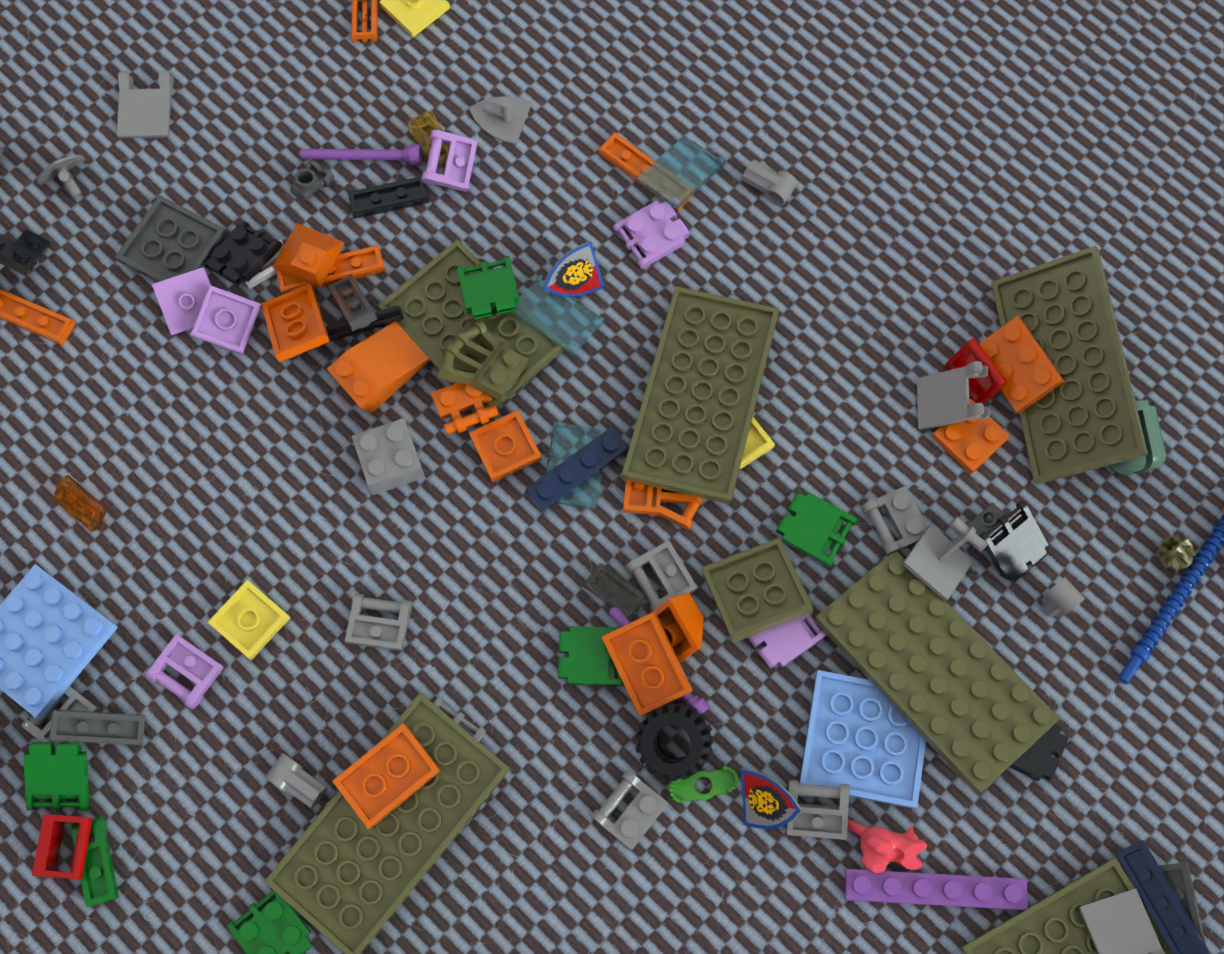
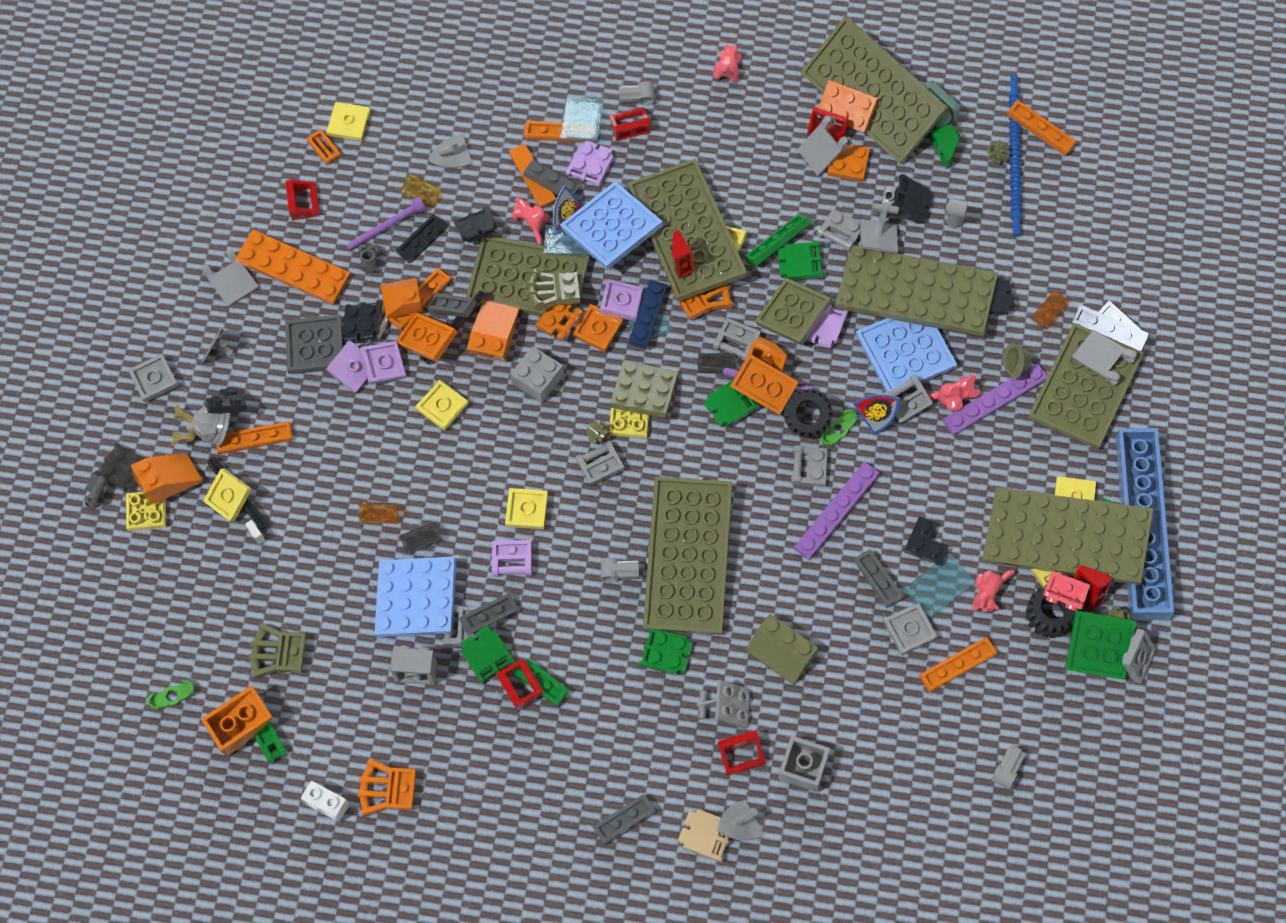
camera: 30 degrees left, 5 degrees down
orange plate [332,723,441,829] -> none
lavender plate [421,130,478,192] -> none
green plate [457,256,520,319] -> none
none -> orange plate [235,230,351,306]
none -> red tile [285,179,320,221]
none -> clear smoke plate [399,521,443,555]
none -> light yellow plate [415,380,469,431]
none -> black plate [453,207,498,243]
none -> orange tile [509,144,556,209]
none -> coral animal [511,198,550,245]
none -> dark grey plate [523,160,579,195]
none -> light blue plate [560,181,663,270]
none -> olive gear [586,420,610,444]
none -> lavender plate [599,279,643,321]
none -> red tile [609,107,651,141]
none -> light yellow tile [609,408,649,438]
none -> plate [610,361,678,418]
none -> red tile [672,230,695,279]
none -> coral animal [713,44,742,82]
none -> green tile [744,214,811,266]
none -> medium lavender plate [794,462,880,561]
none -> green slope [930,124,960,169]
none -> olive piece [1003,343,1032,379]
none -> clear orange plate [1031,290,1069,330]

